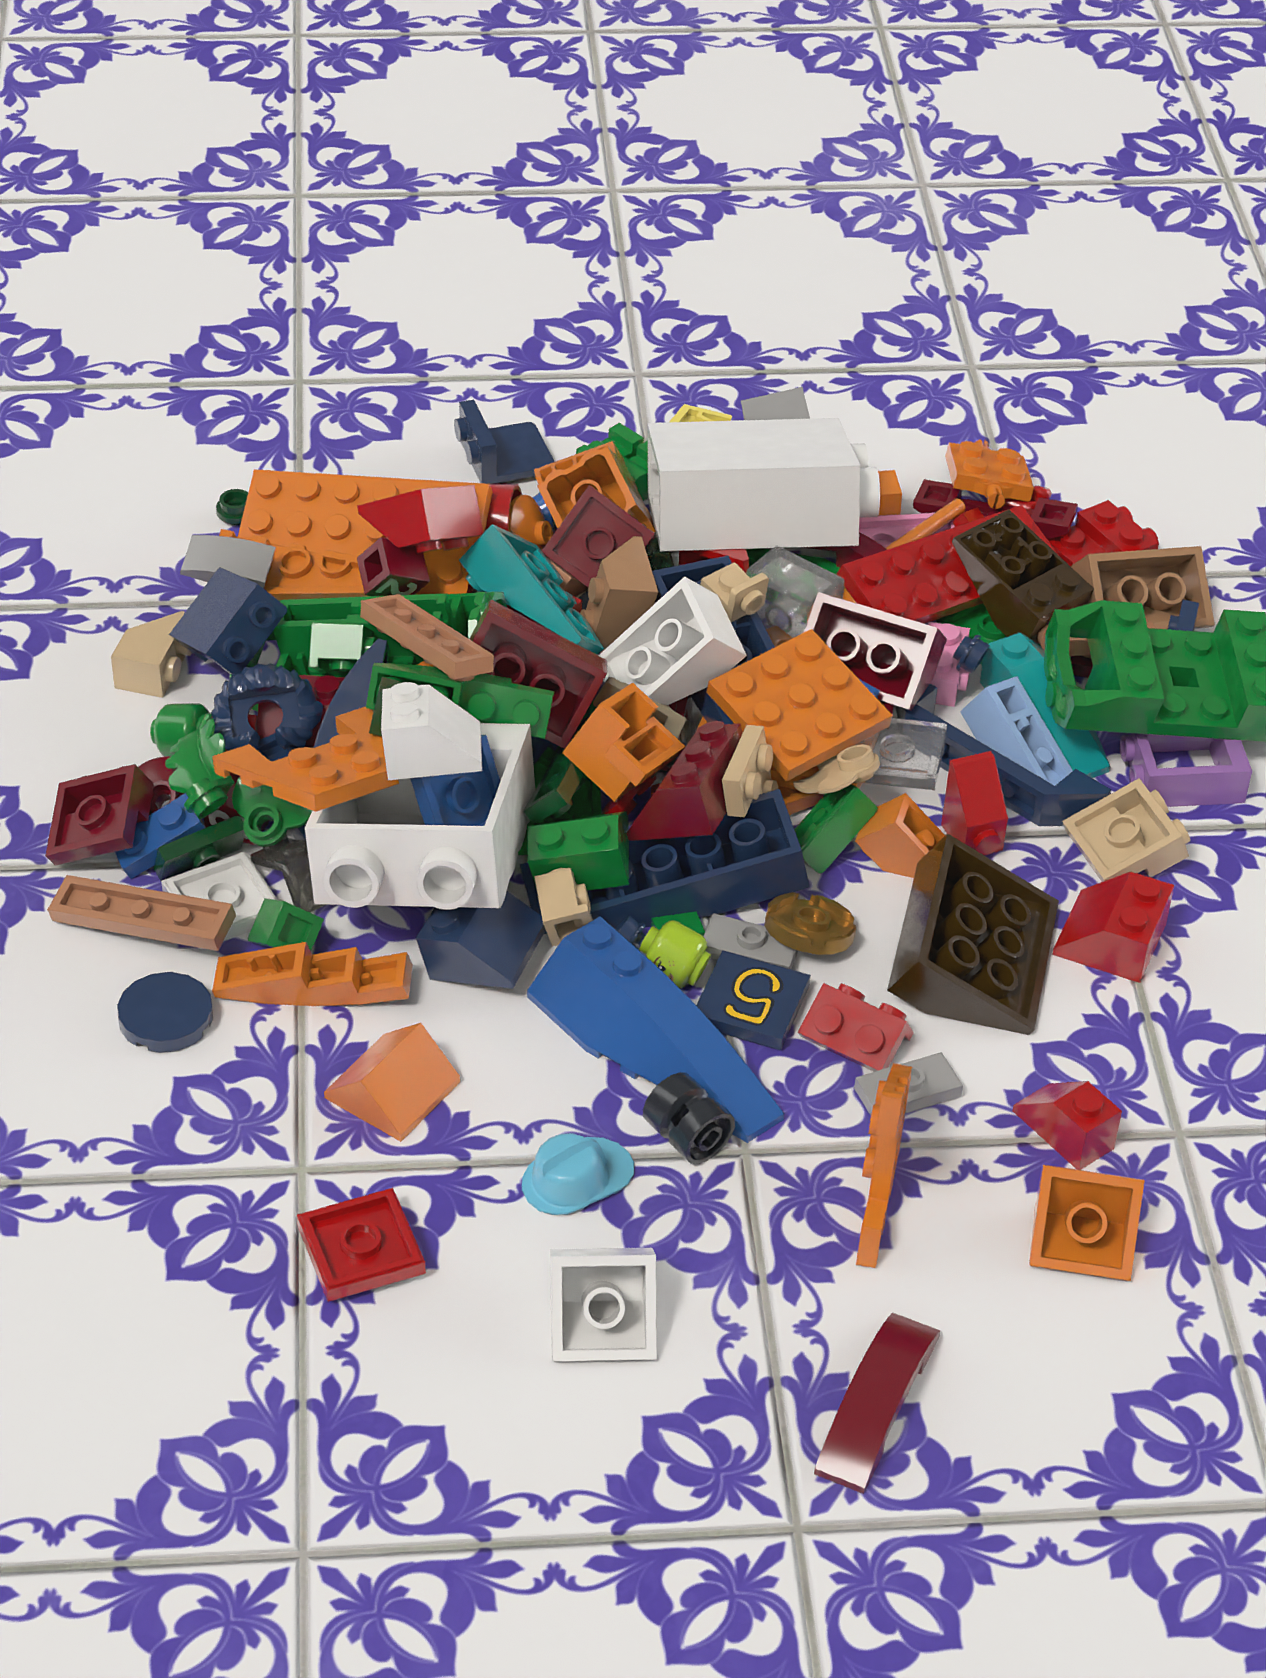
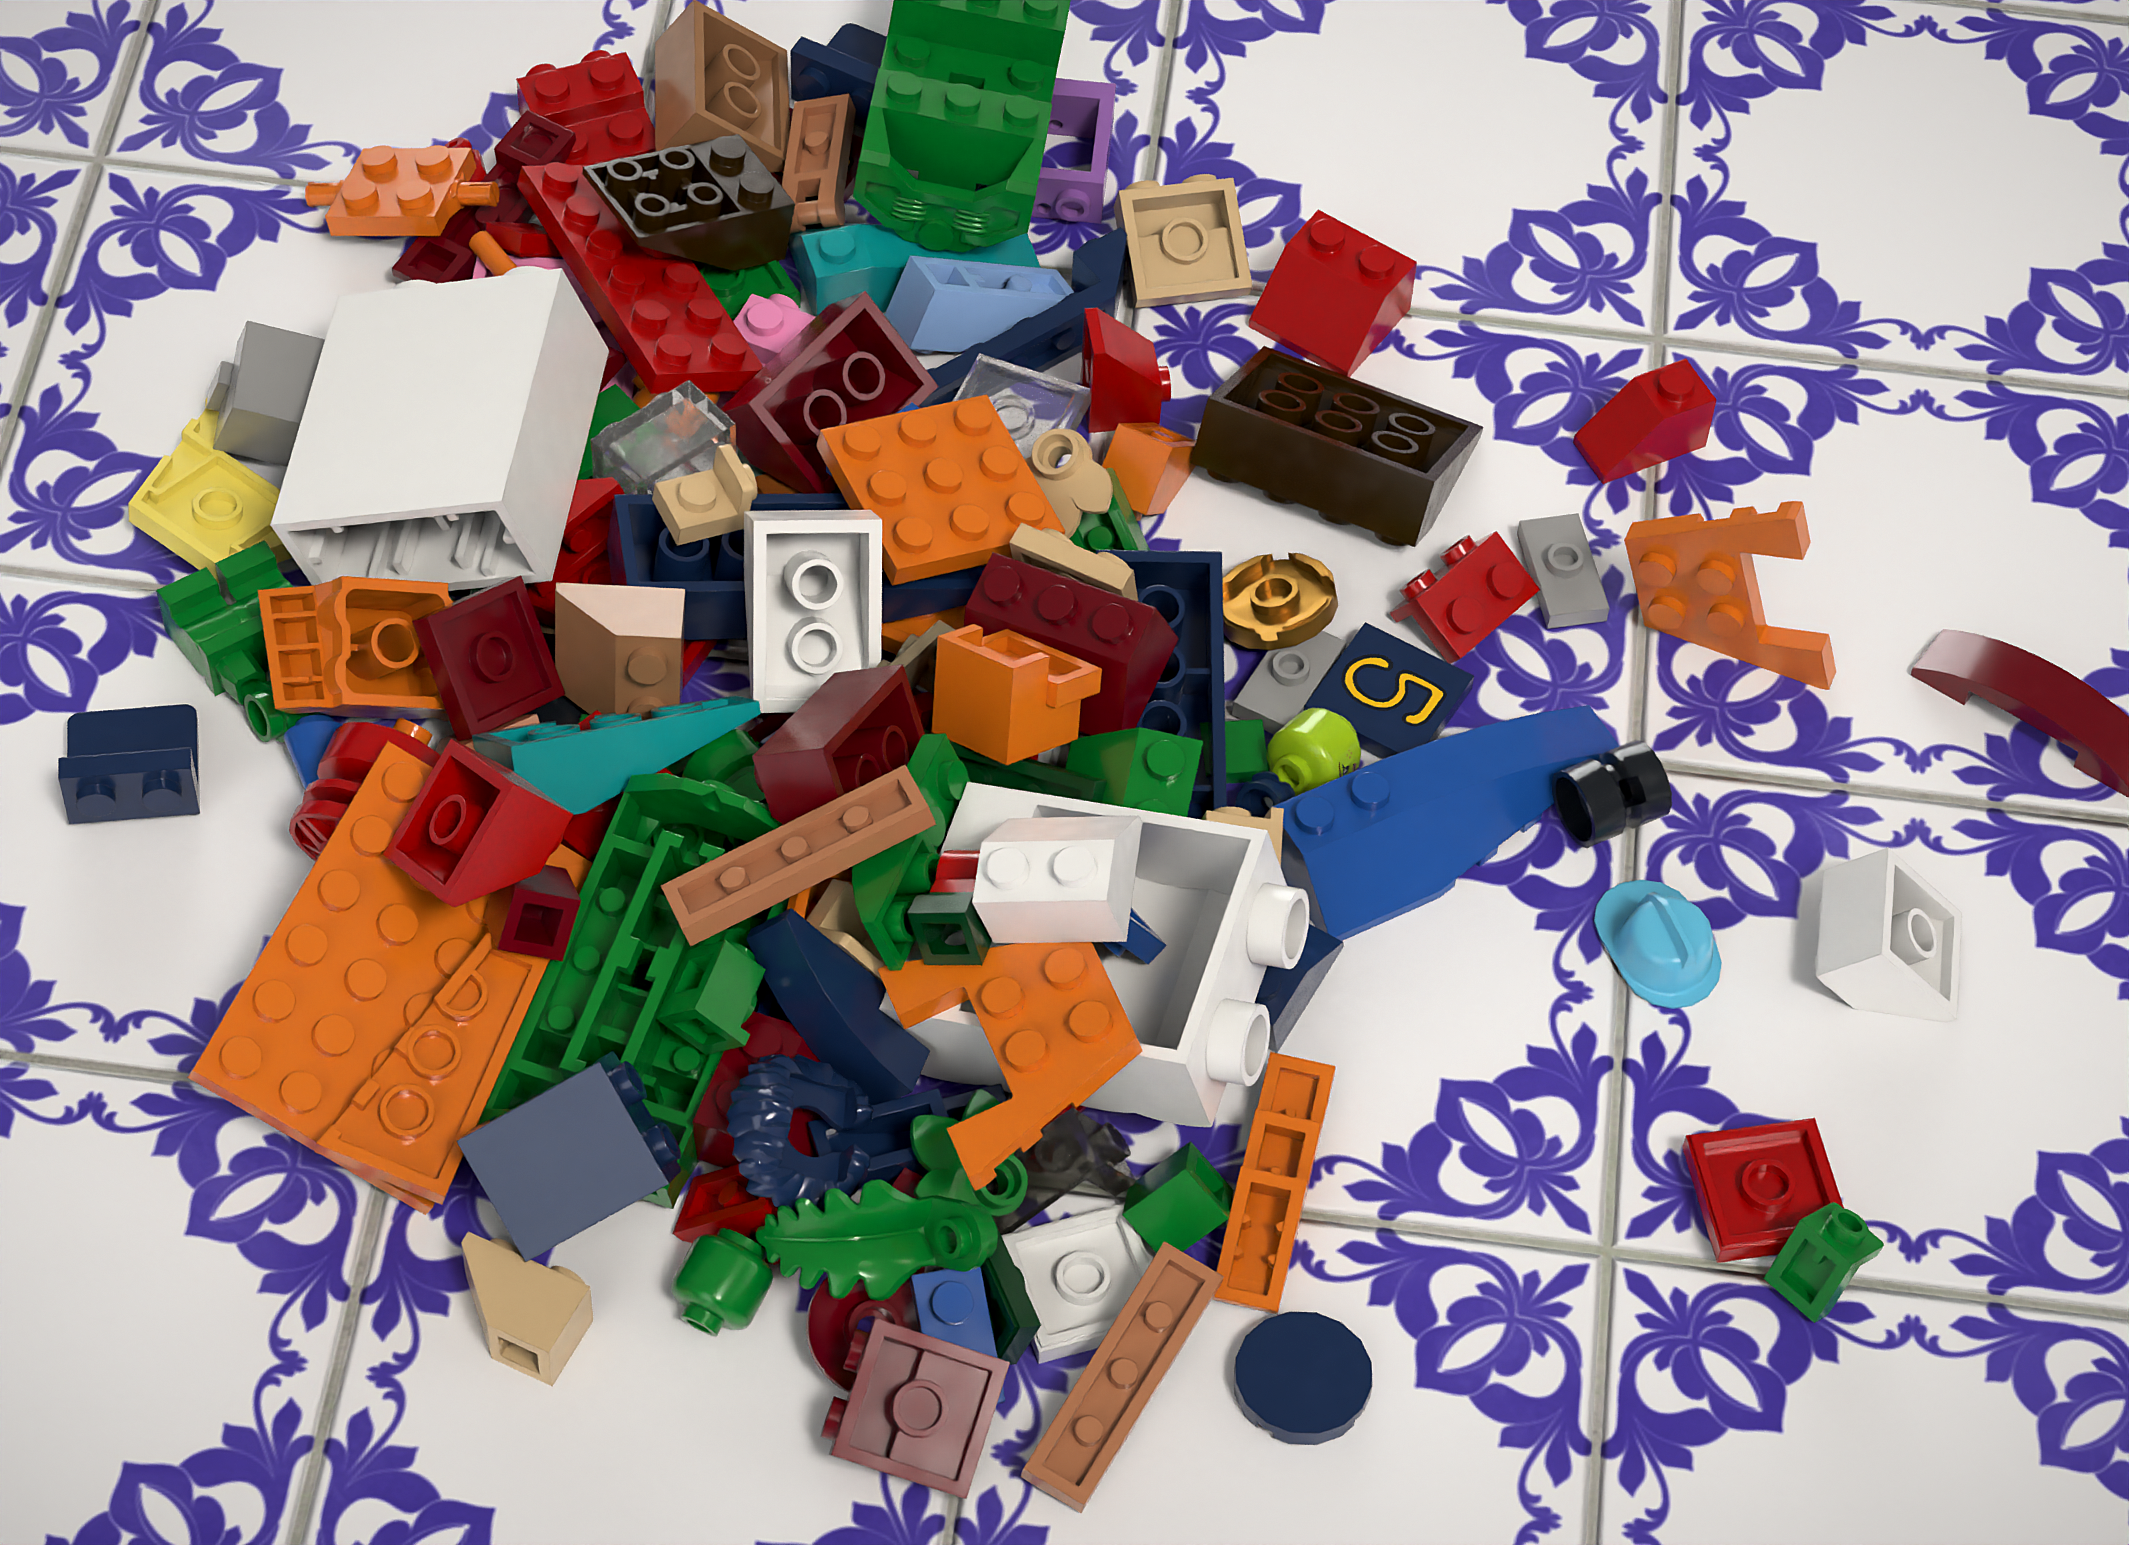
camera: 80 degrees left, 10 degrees up
light grey slope [180,535,276,589] -> none
dark green plate [216,489,248,525] -> none
orange slope [324,1023,460,1142] -> none
dark blue plate [953,635,990,674] -> none
orange slope [1029,1164,1145,1281] -> none
none -> green bracket [1763,1202,1884,1323]

